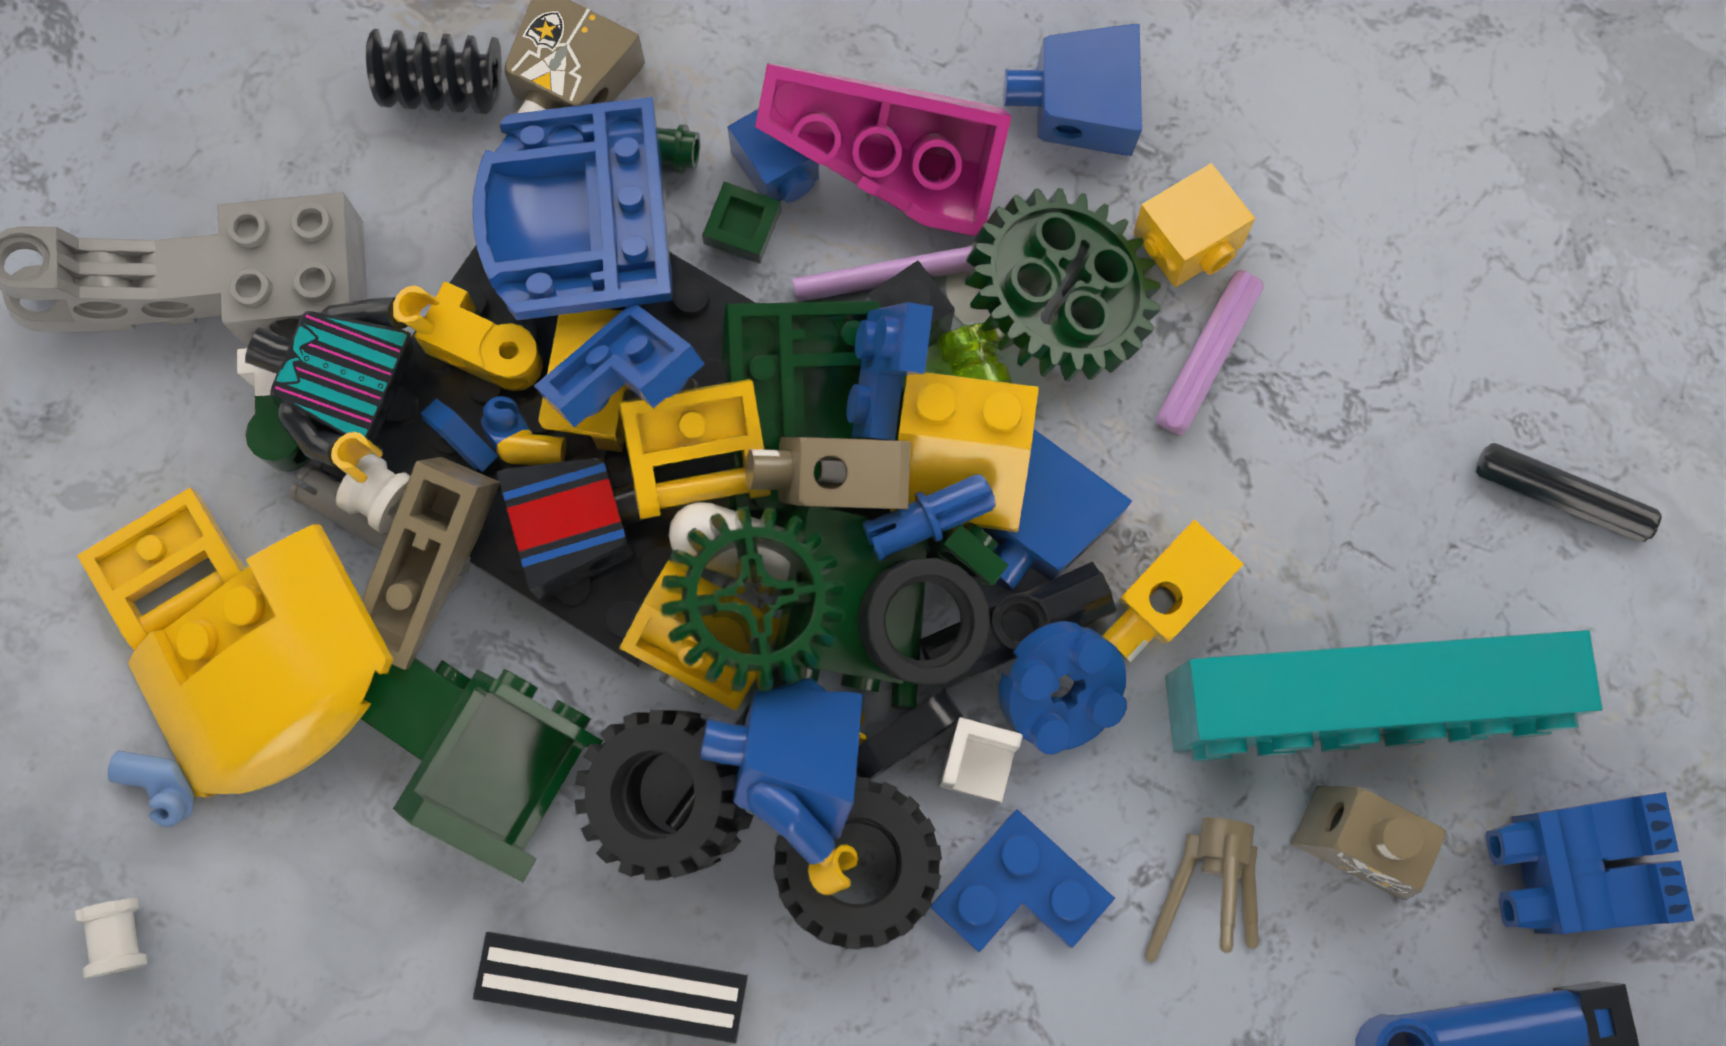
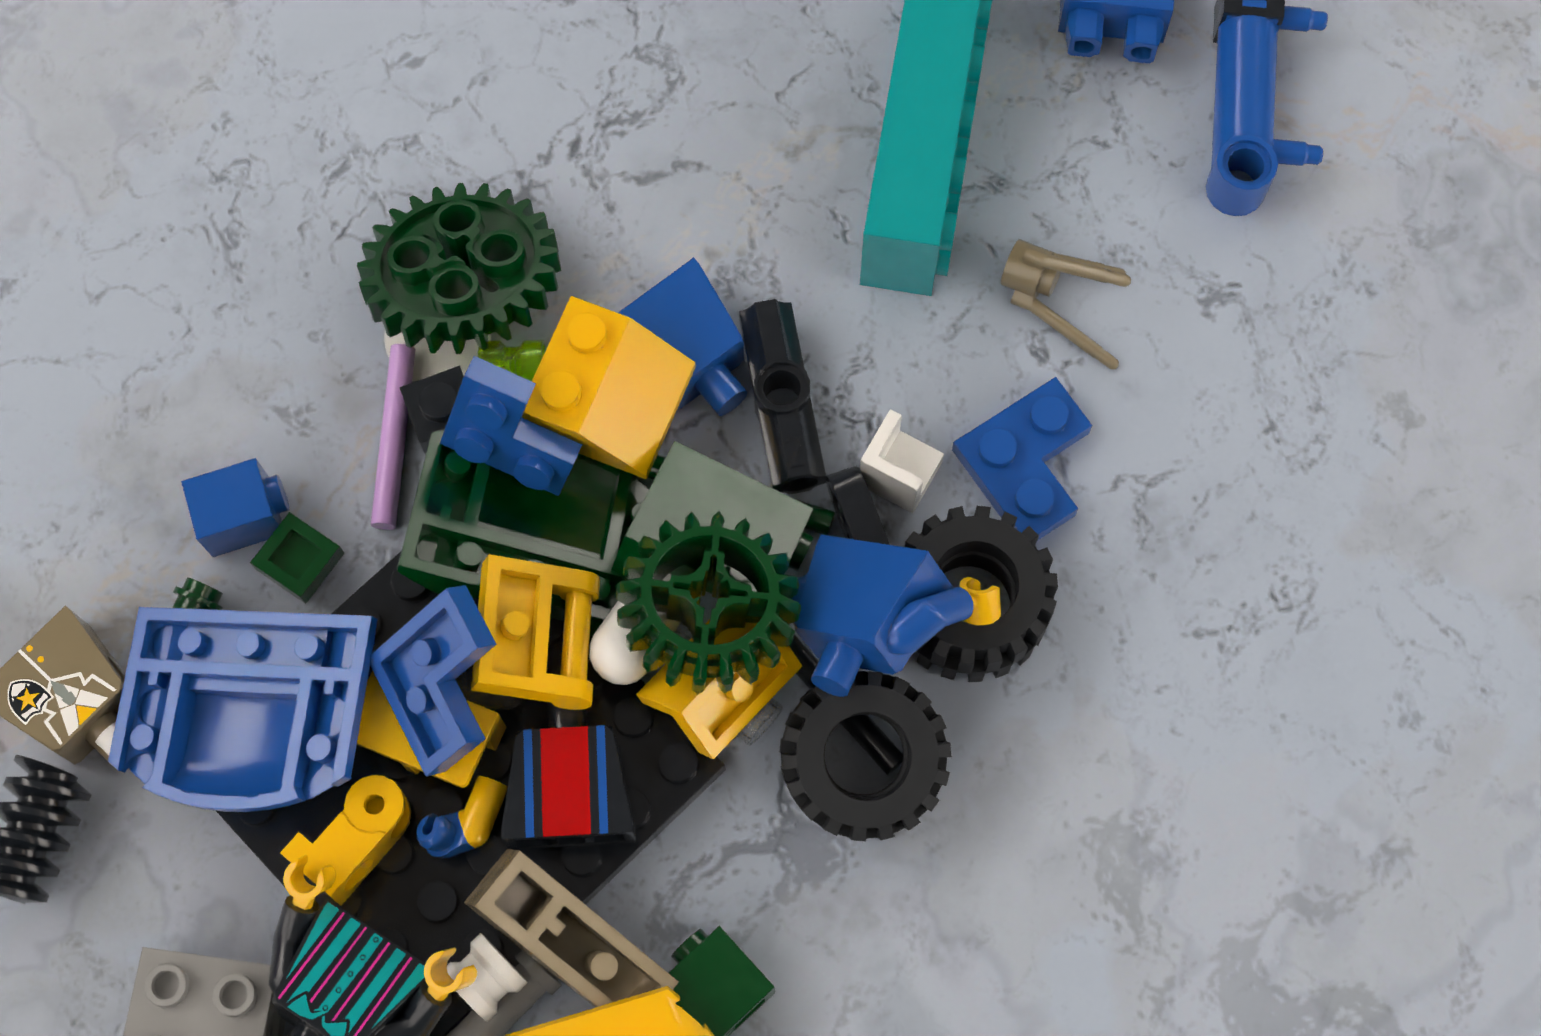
camera: 70 degrees left, 5 degrees down
dark green panel [393,669,603,882] -> none
blue tile [421,398,498,472] -> none
black tile [473,931,749,1043] -> none
dark tan torso [746,437,910,509] -> none
dark pink wedge [755,63,1012,236] -> none
black tyre [857,558,990,685] -> none
blue axle [862,474,996,562] -> none
dark green plate [927,522,1009,586] -> none
blue plate [998,621,1127,755] -> none
blue torso [1003,24,1142,156] -> none
yellow torso [1103,519,1244,662] -> none
yellow head [1133,163,1255,288] -> none
lavender axle [1156,270,1264,435] -> none
dark tan torso [1291,786,1447,900] -> none

